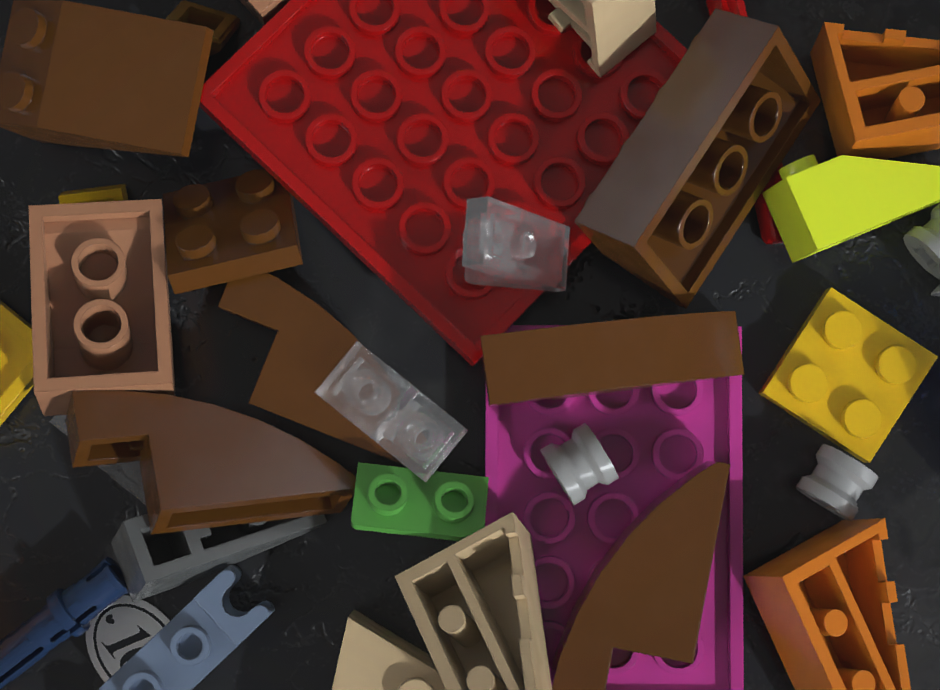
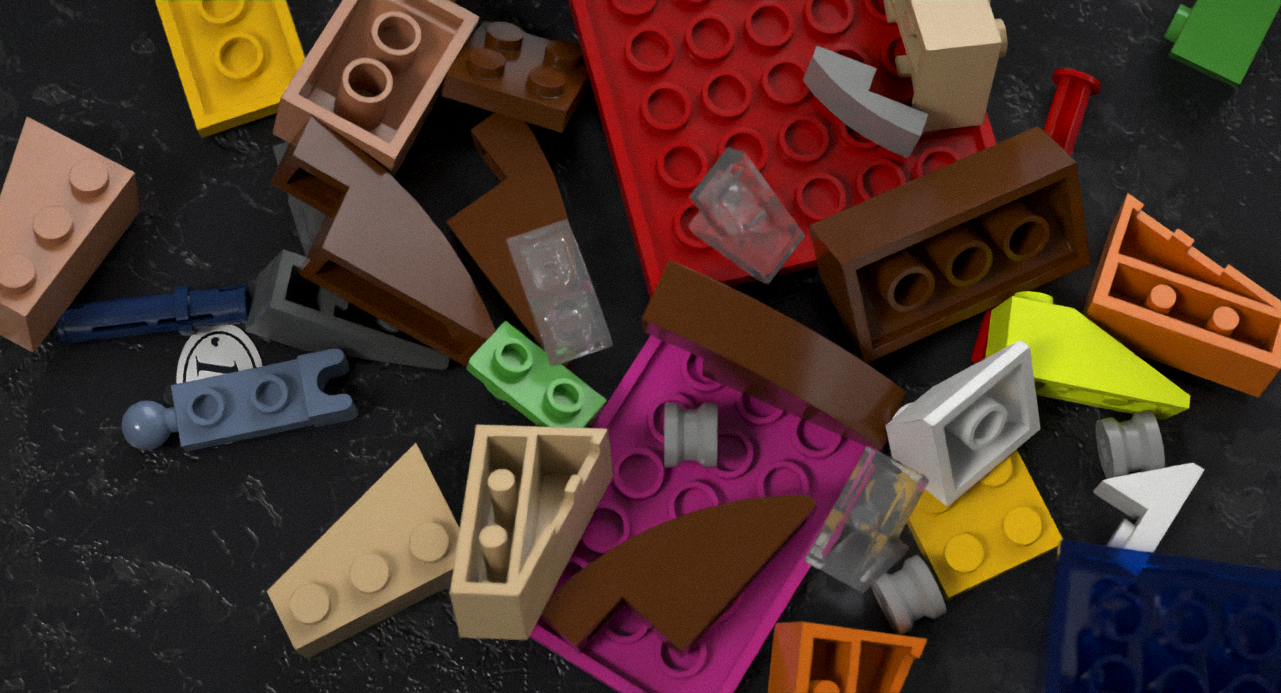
camera: 35 degrees right, 10 degrees down
none -> light grey slope [803,46,929,158]
none -> clear slope [804,446,930,593]
none -> white slope [885,340,1041,507]

